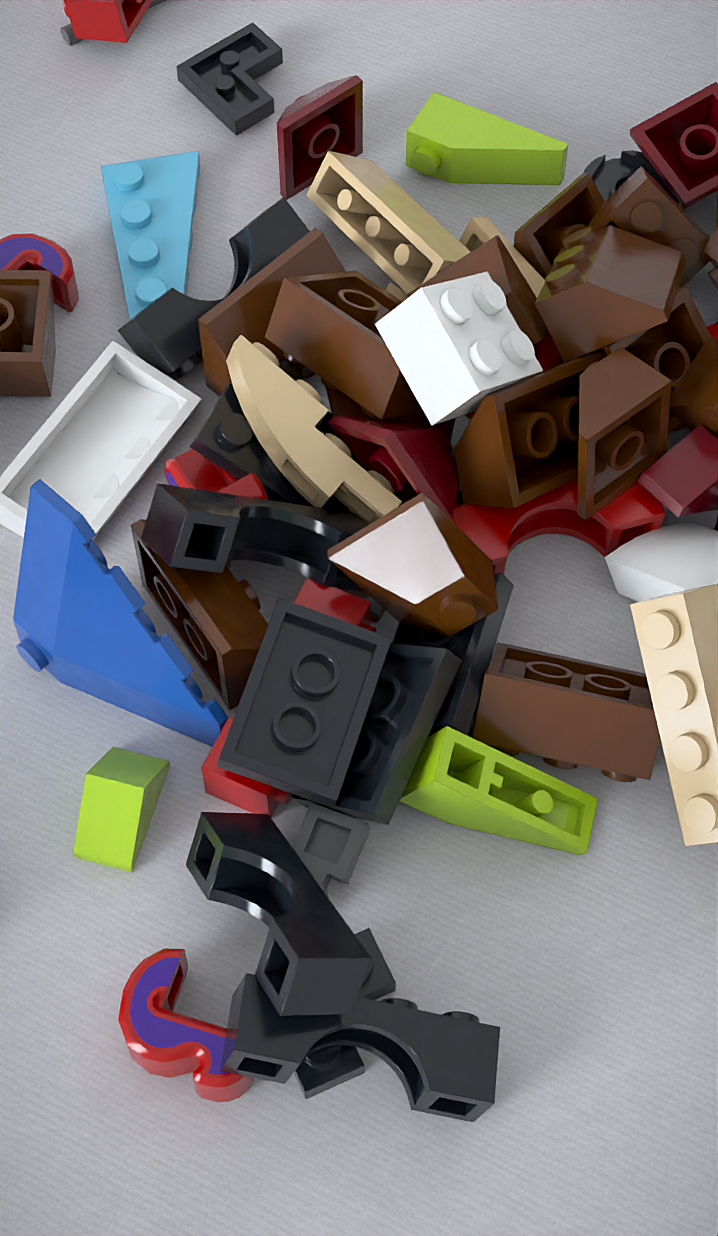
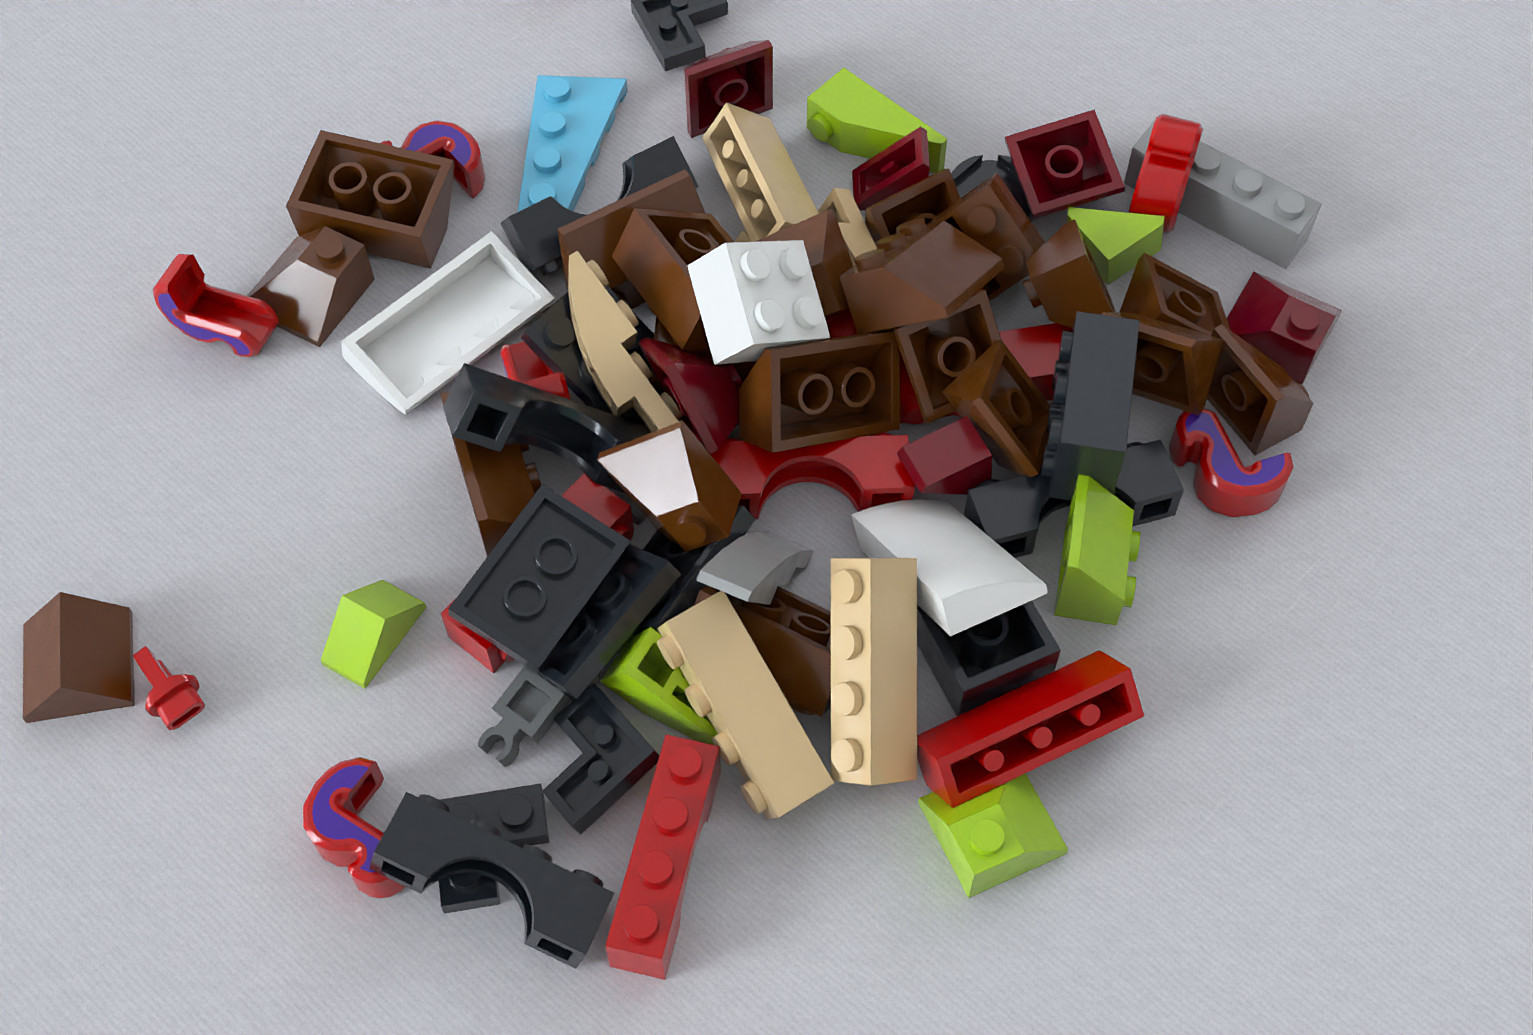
camera: 15 degrees right, 0 degrees up
slope [13,479,228,747] -> none
black arch [186,812,371,1016] -> none
reddish brown slope [577,347,671,520] -> none
none -> black plate [542,684,659,834]
none -> red arch [605,734,721,980]
none -> tan brick [657,591,835,819]
none -> light grey slope [696,531,813,604]
none -> dark red slope [852,126,930,211]

